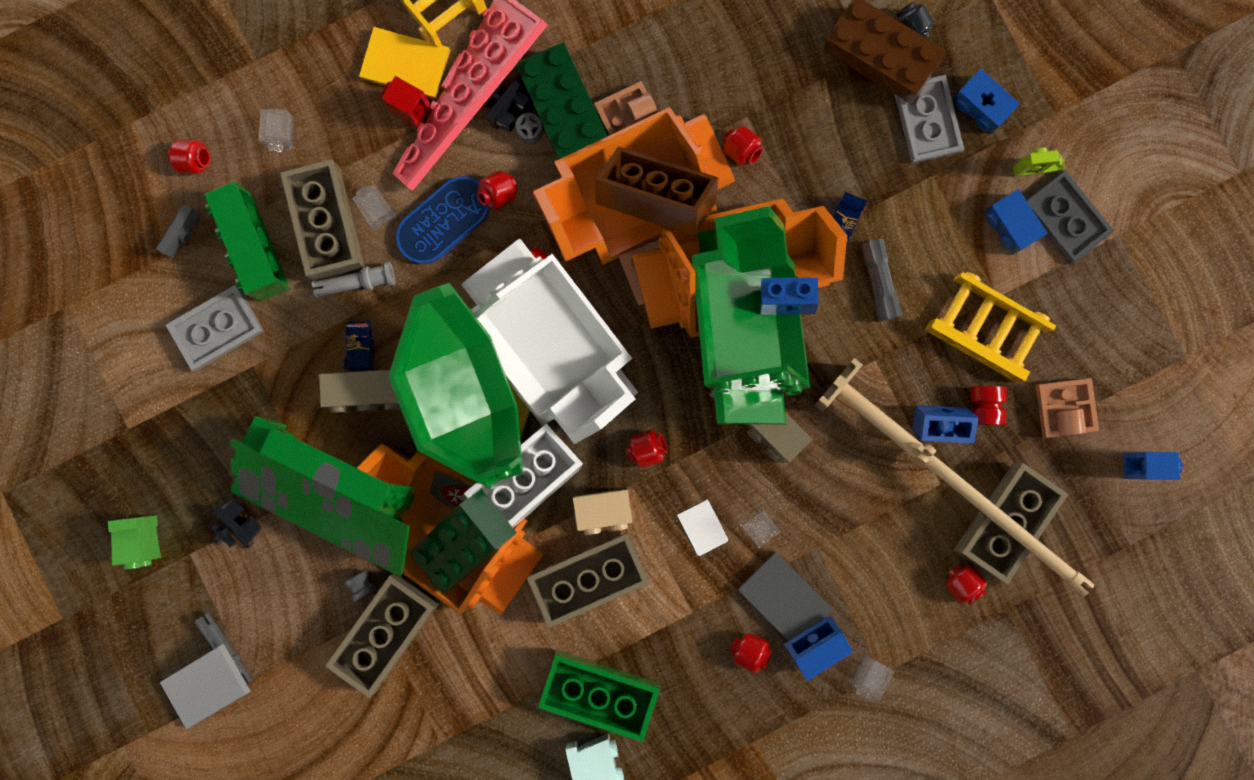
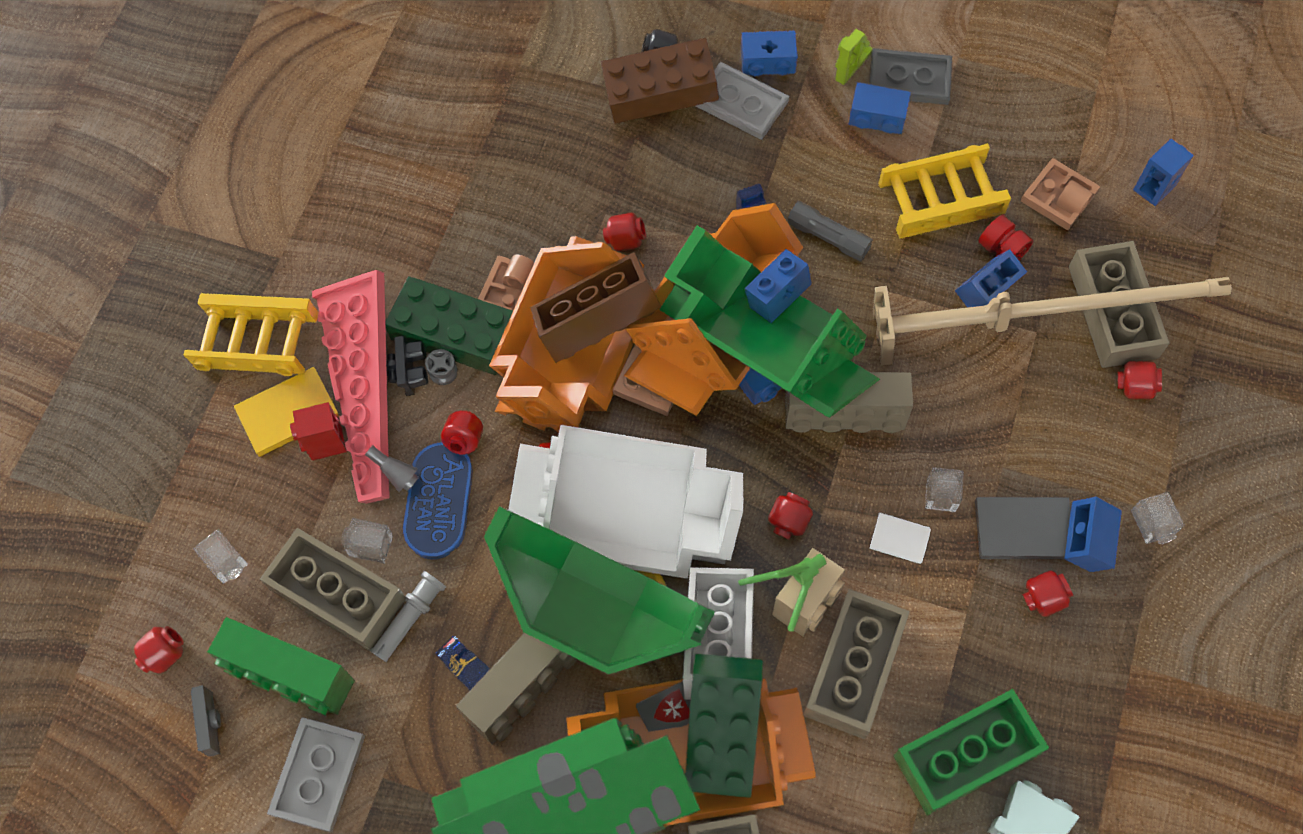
camera: 40 degrees left, 20 degrees down
none -> flat silver cone [365,445,419,492]
none -> bright green plant [738,553,827,632]

